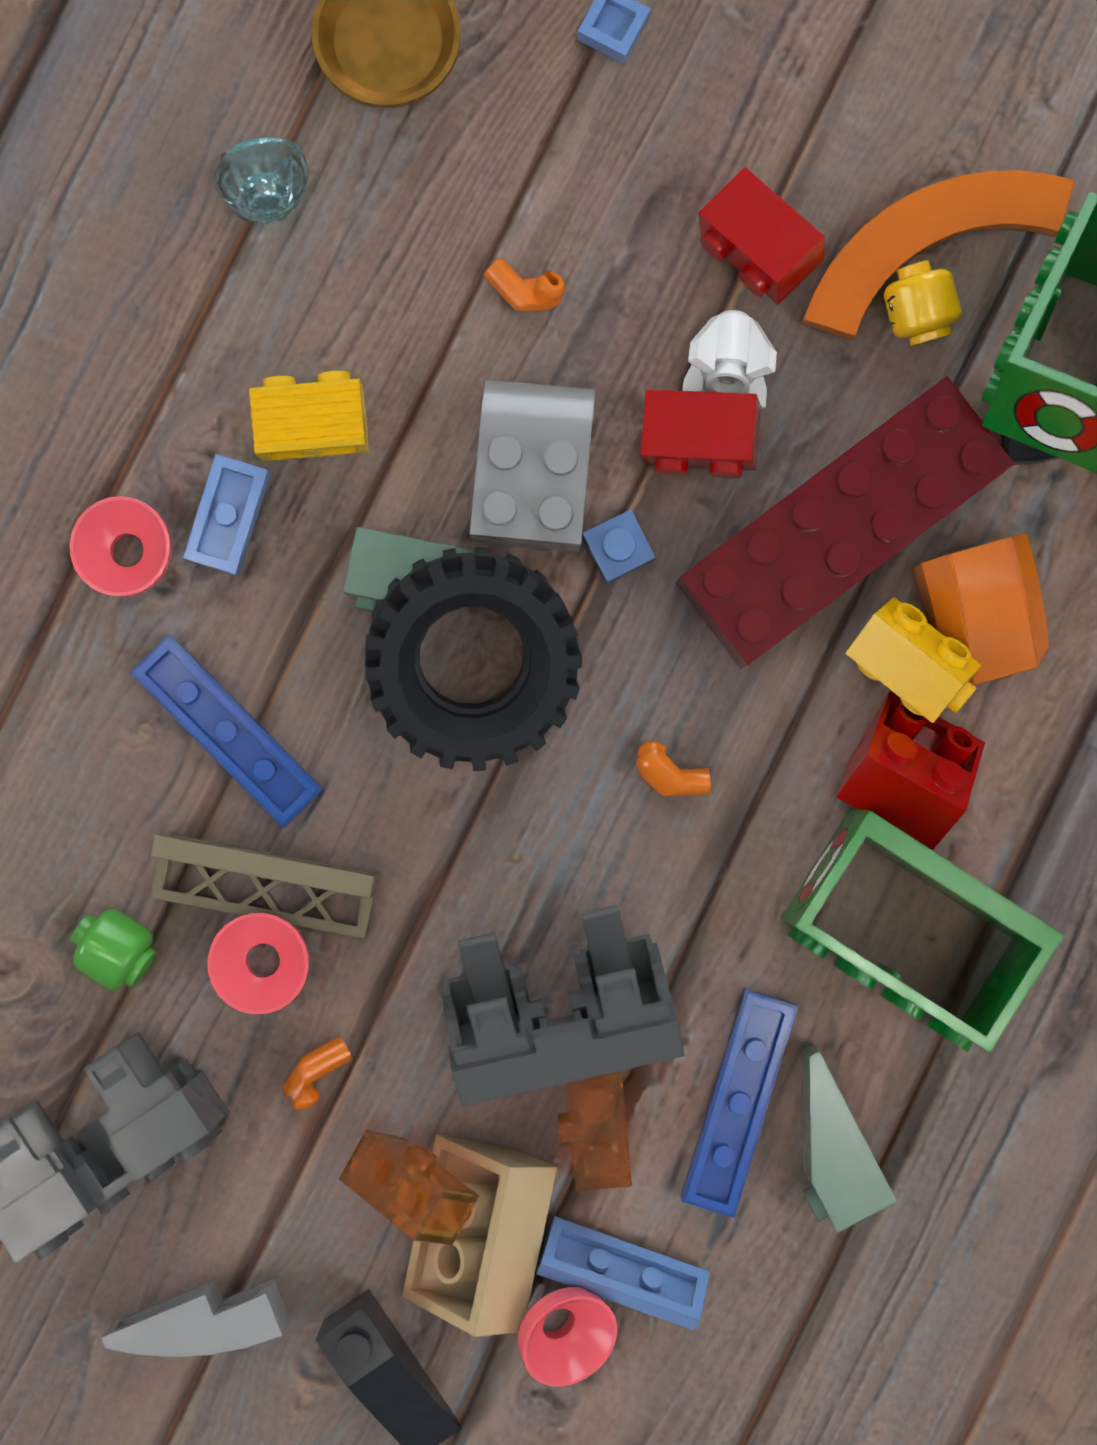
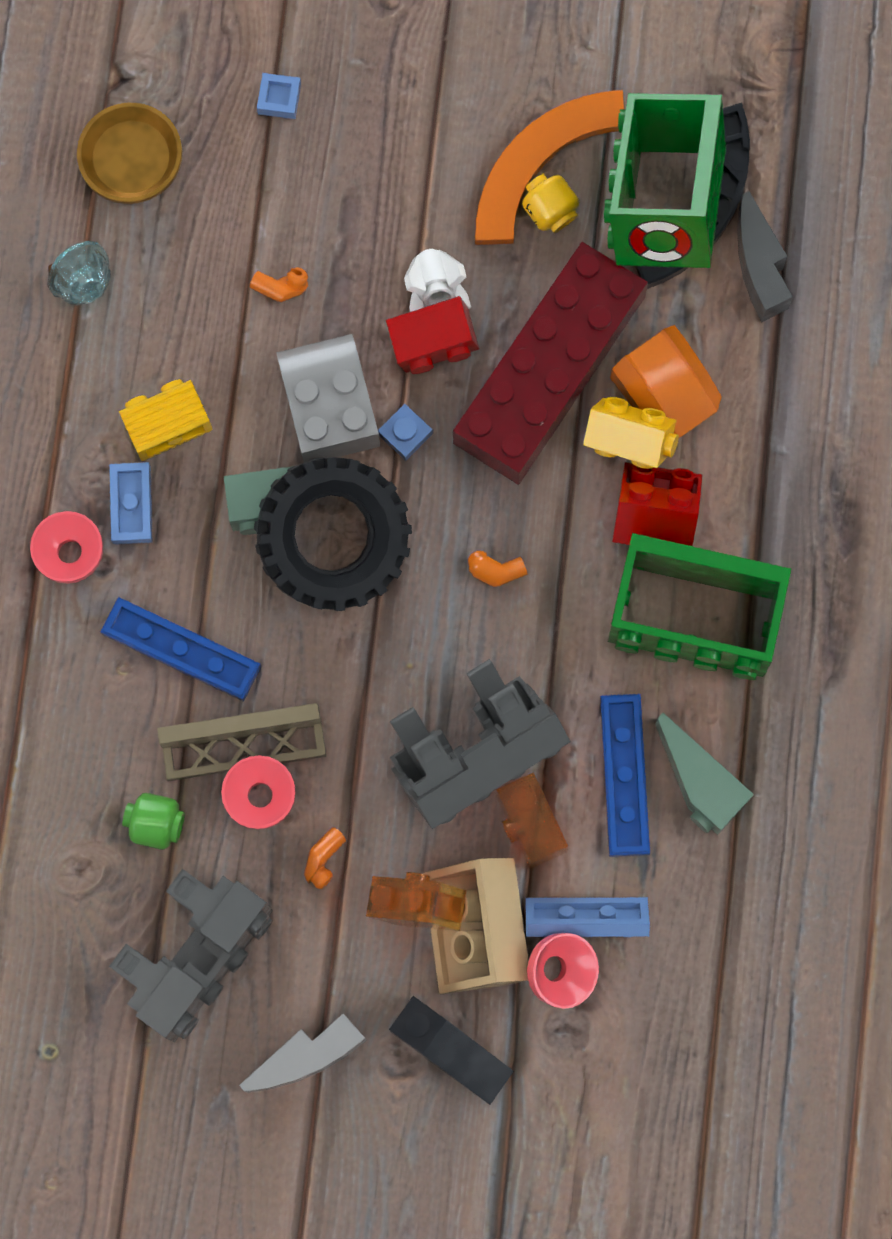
camera: 15 degrees left, 10 degrees down
red brick [698,167,825,305] -> none

